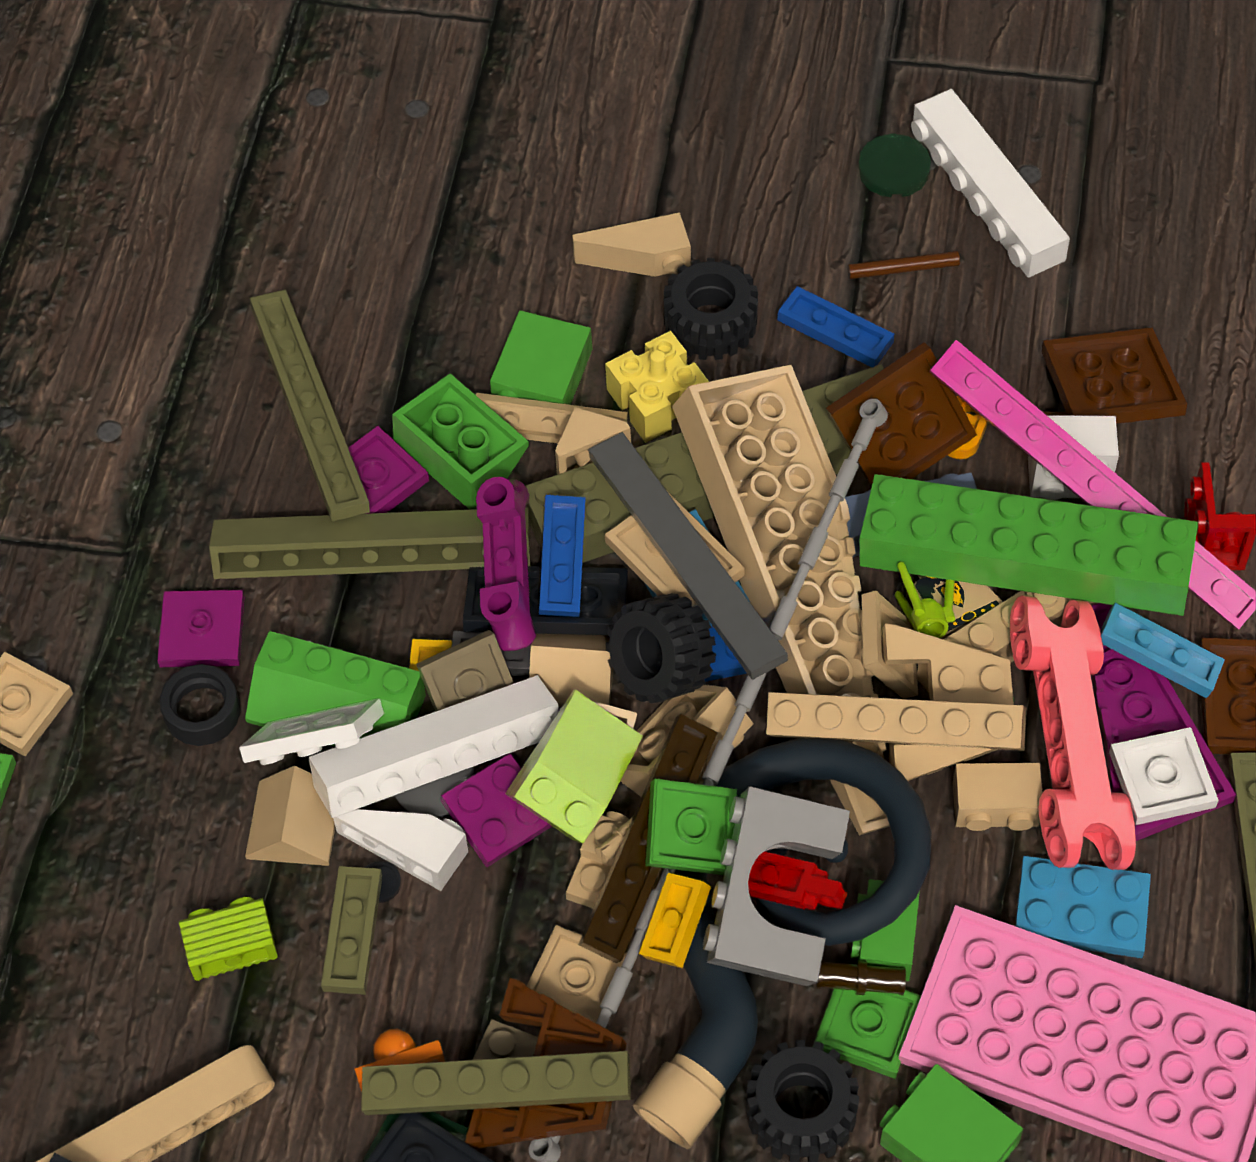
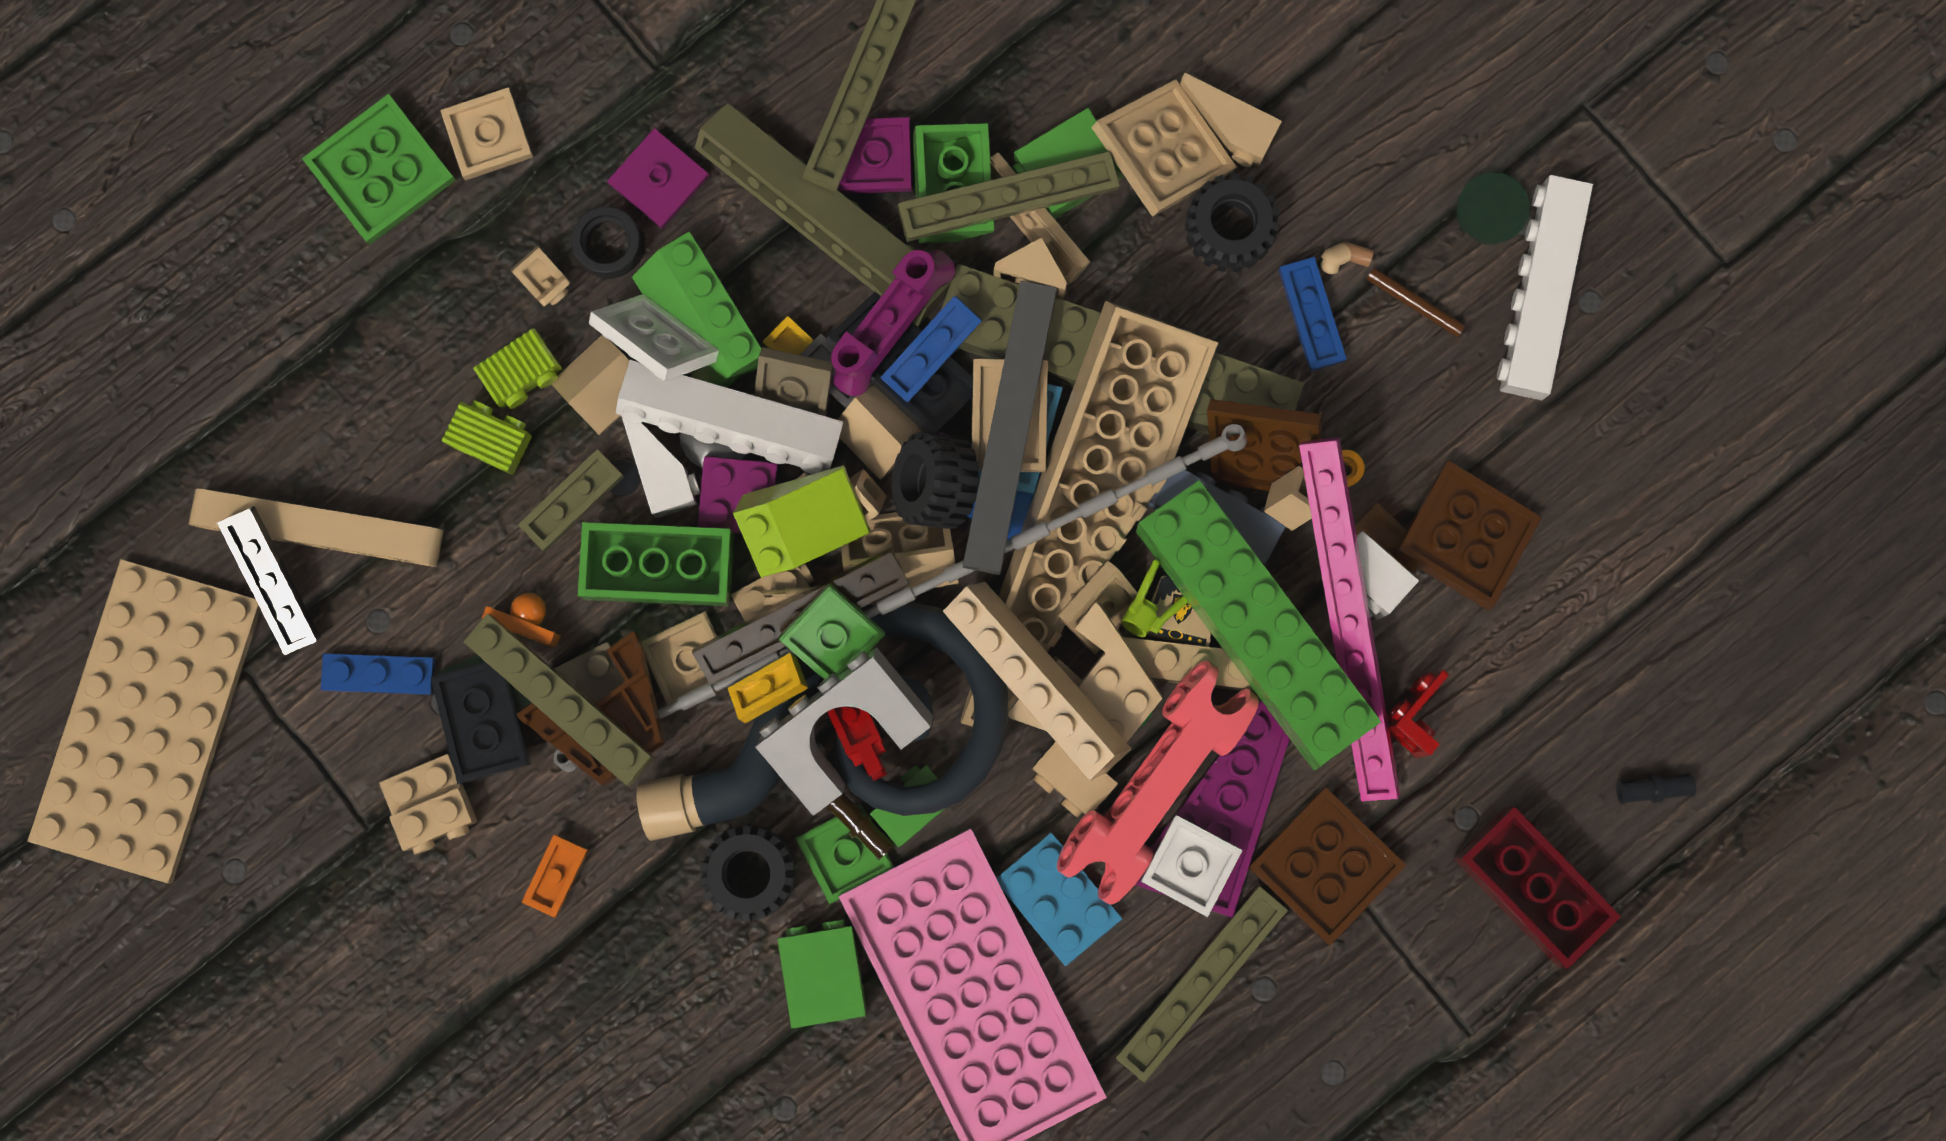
camera: 40 degrees right, 25 degrees up
light yellow brick [605,331,709,443] -> none
dark azure plate [1100,603,1225,698] -> none
none -> lime brick [473,328,563,409]
none -> tan bracket [510,246,571,306]
none -> bright green brick [578,522,734,606]
none -> olive plate [897,151,1120,242]
none -> tan plate [1091,79,1236,217]
none -> tan brick [1264,466,1312,531]
none -> arm [1320,242,1374,274]

